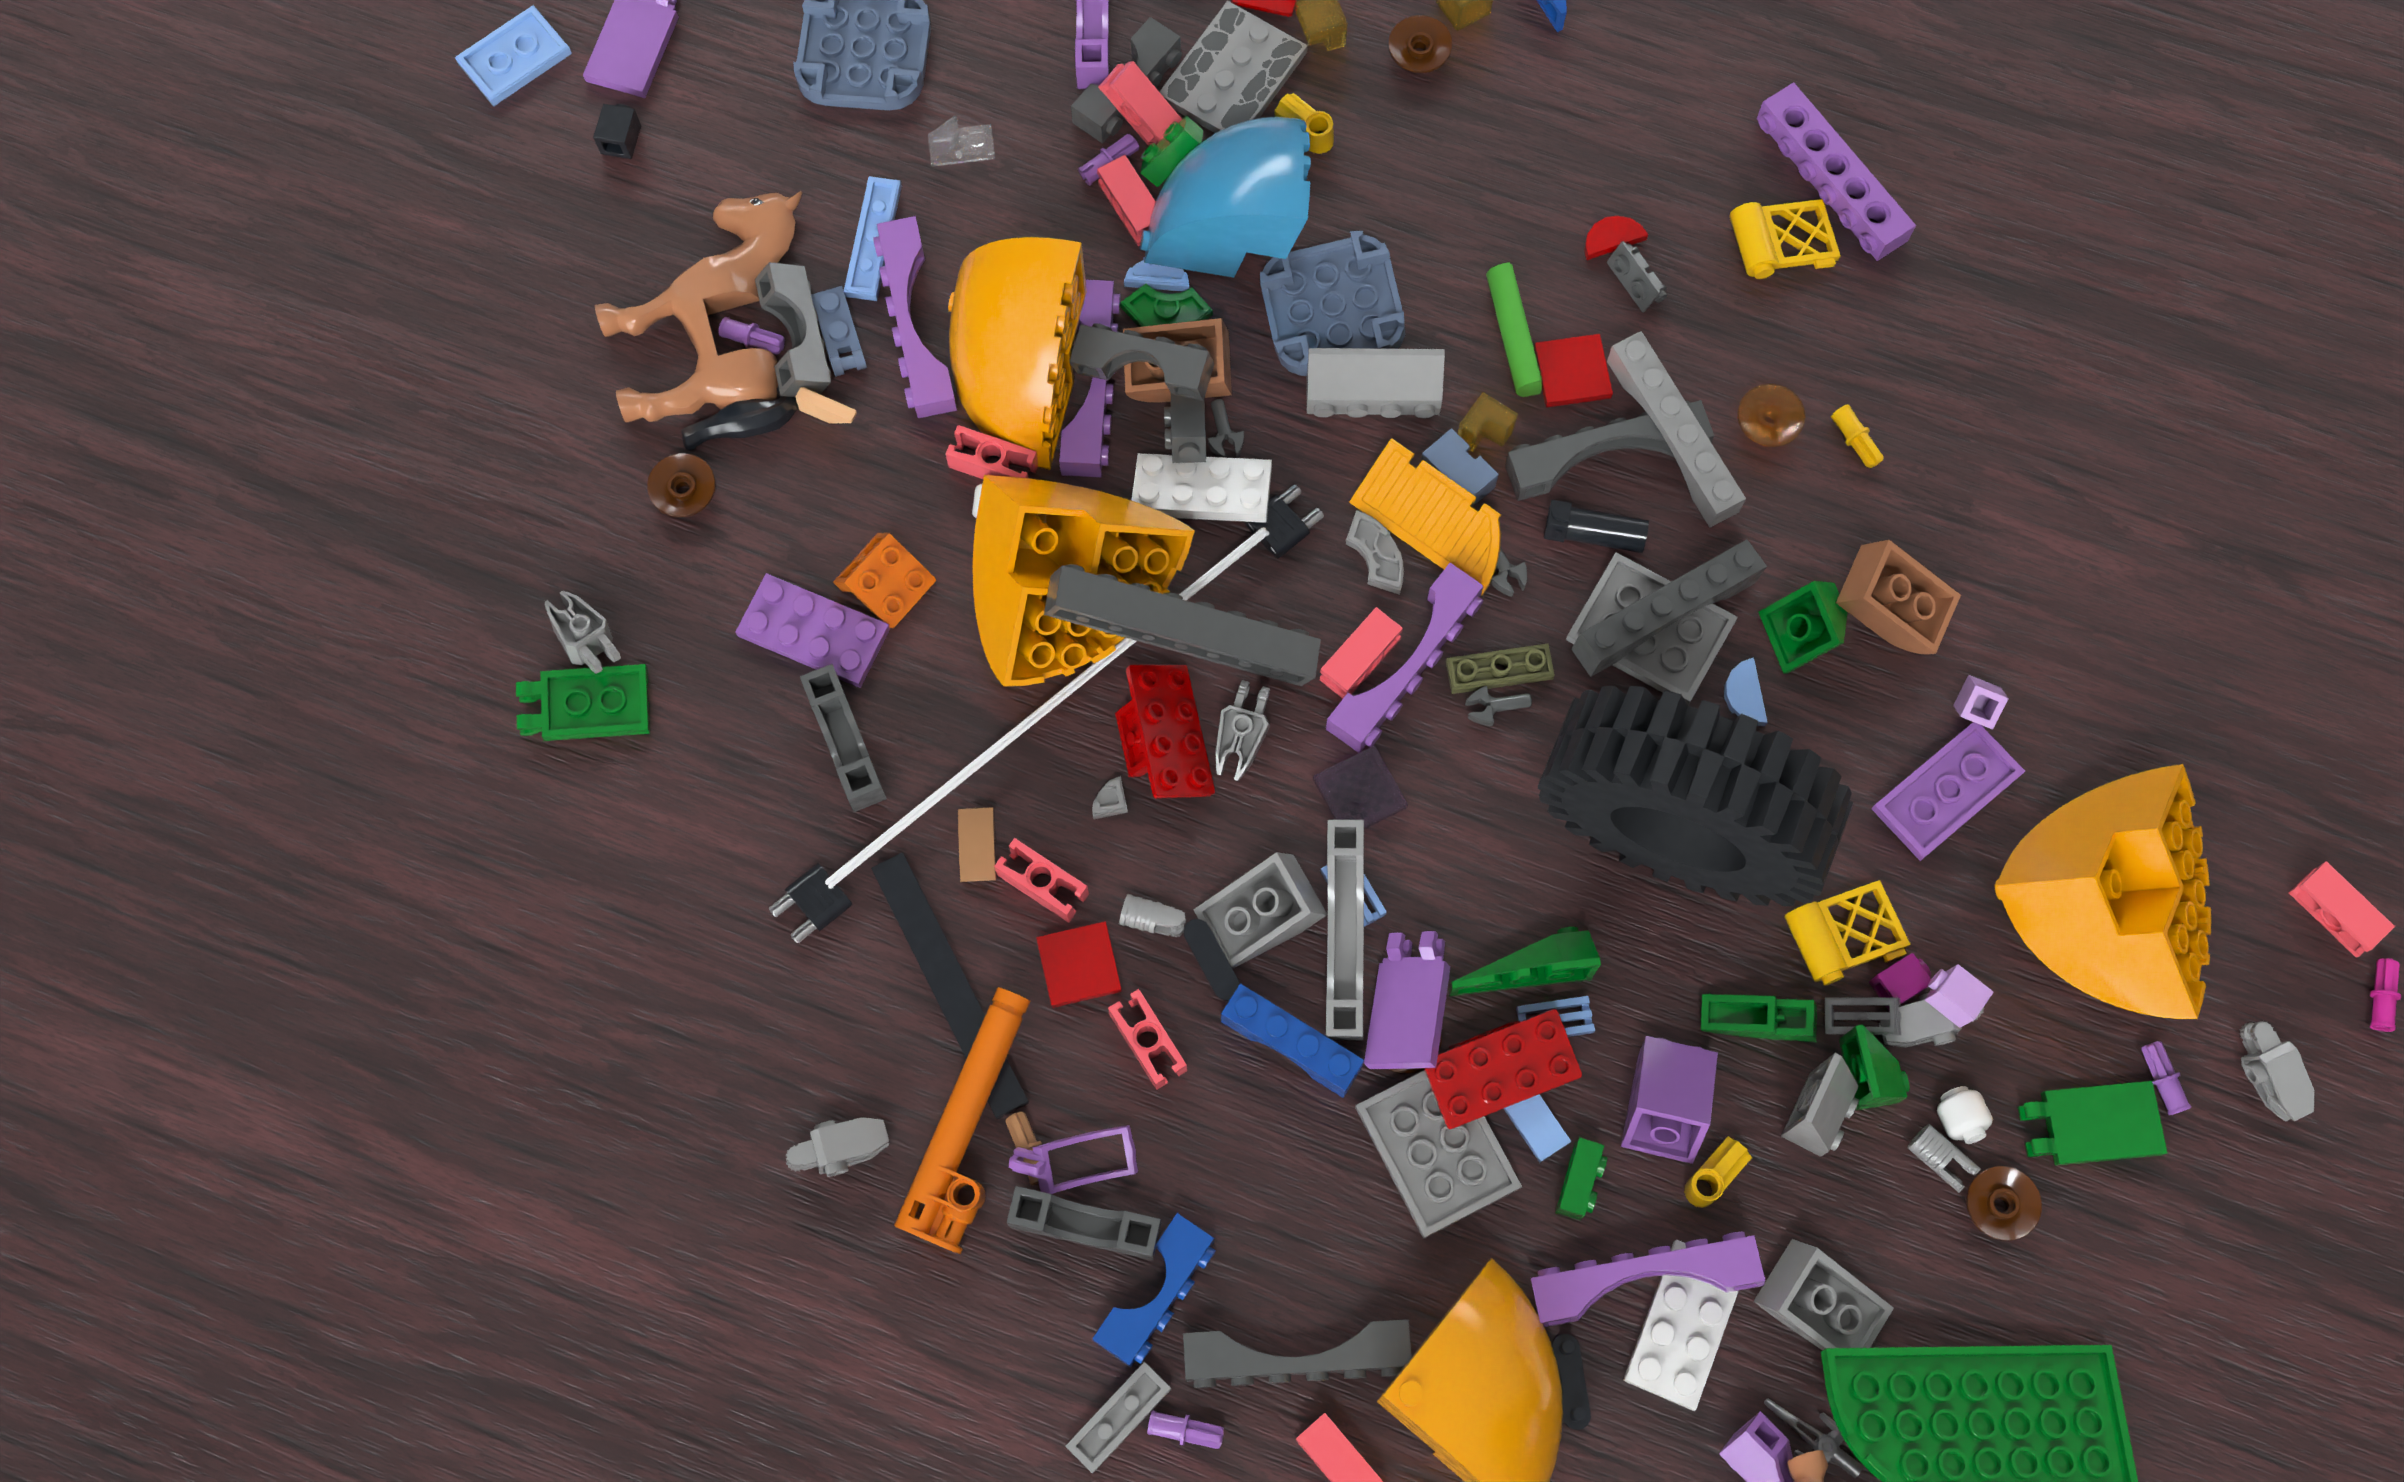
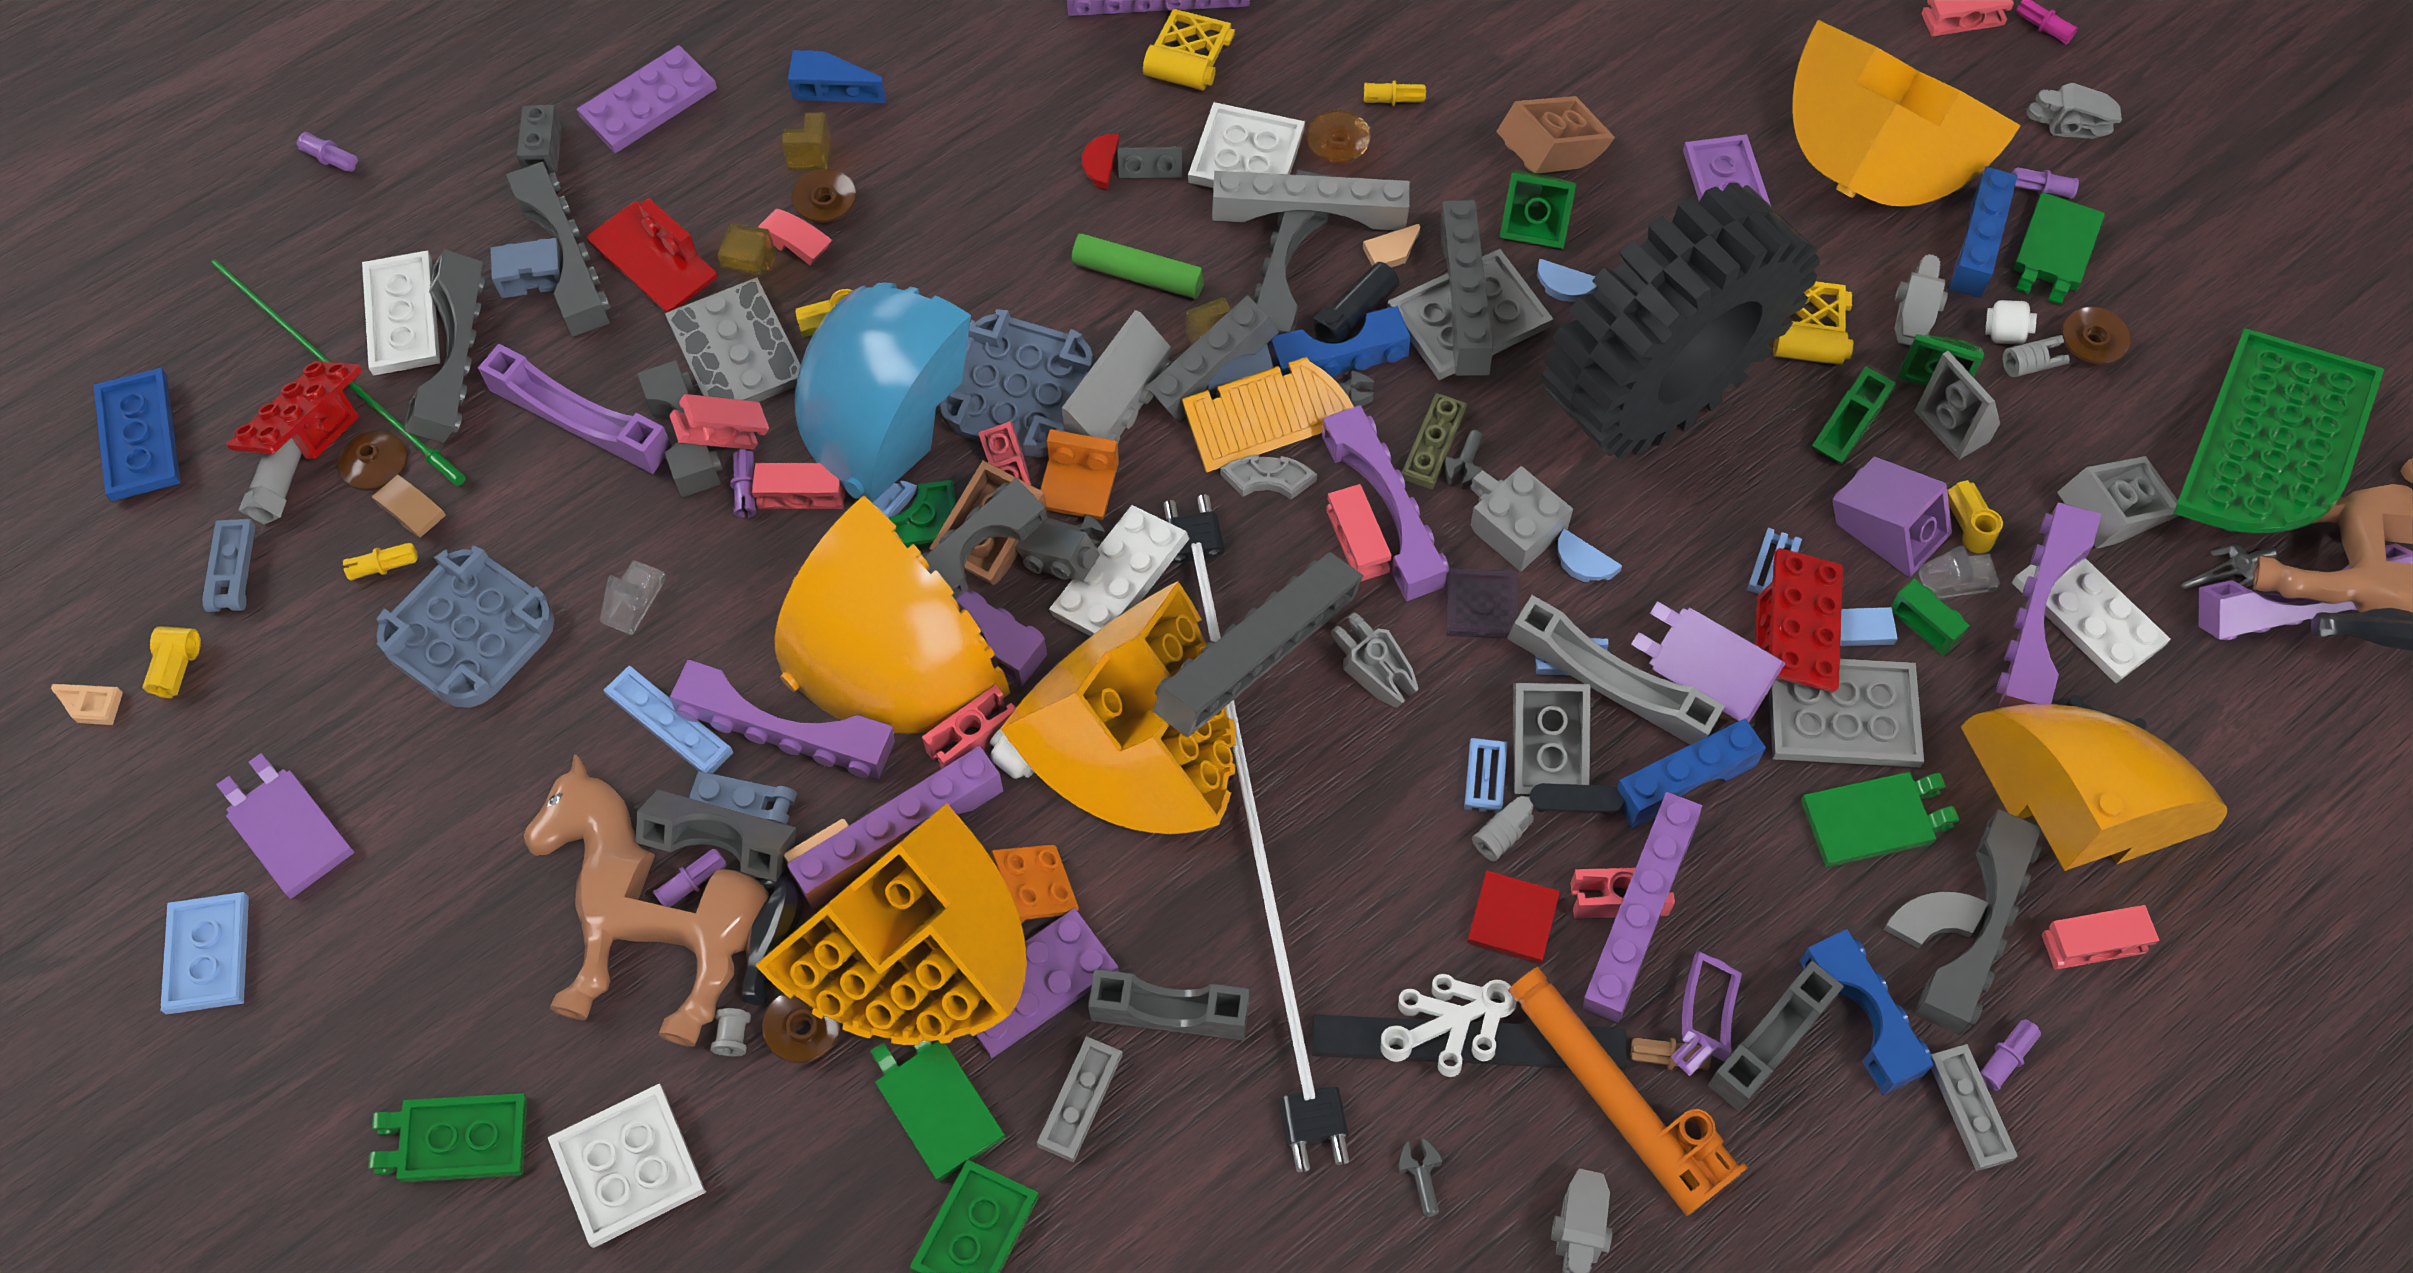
camera: 60 degrees left, 10 degrees down
light grey hinge [545,591,621,674] -> none
black brick [593,104,641,159] -> none
medium nougat slope [958,807,997,882] -> none
coral piece [994,838,1089,923] -> none
light grey tile [1092,776,1128,819] -> none
red bracket [1115,665,1215,798] -> none
green piece [1140,115,1203,187] -> none
green wedge [1448,927,1601,996] -> none
red tile [1534,334,1613,408] -> none
flat silver tile [1825,998,1901,1035] -> none
magenta brick [1869,953,1931,1012] -> none
lavender brick [1925,964,1994,1028] -> none
lavender brick [1953,675,2009,729] -> none
none -> green tile [368,1093,527,1183]
none -> white plate [548,1084,706,1248]
none -> light grey bush [710,1008,751,1056]
none -> light orange brick [755,803,1027,1045]
none -> coral slope [756,208,832,266]
none -> medium lavender arch [787,746,1003,910]
none -> green tile [870,1041,1005,1183]
none -> coral slope [978,421,1031,485]
none -> light grey plate [1037,1036,1123,1162]
none -> orange bracket [1040,429,1119,520]
none -> dark grey arch [1146,295,1279,423]
none -> white plate [1188,102,1305,188]
none -> blue arch [1270,306,1411,378]
none -> light nougat tile [1363,224,1420,268]
none -> white plant [1380,974,1516,1077]
none -> dark grey bar [1398,1138,1442,1217]
none -> light blue tile [1464,738,1507,814]
none -> light grey hinge [1470,466,1573,572]
none -> light blue tile [1557,529,1622,582]
none -> medium lavender arch [1583,792,1703,1024]
none -> green tile [1801,772,1959,868]
none -> light grey tile [1883,892,1988,949]
none -> clear slope [1918,546,2000,599]
none -> blue arch [1948,166,2018,298]

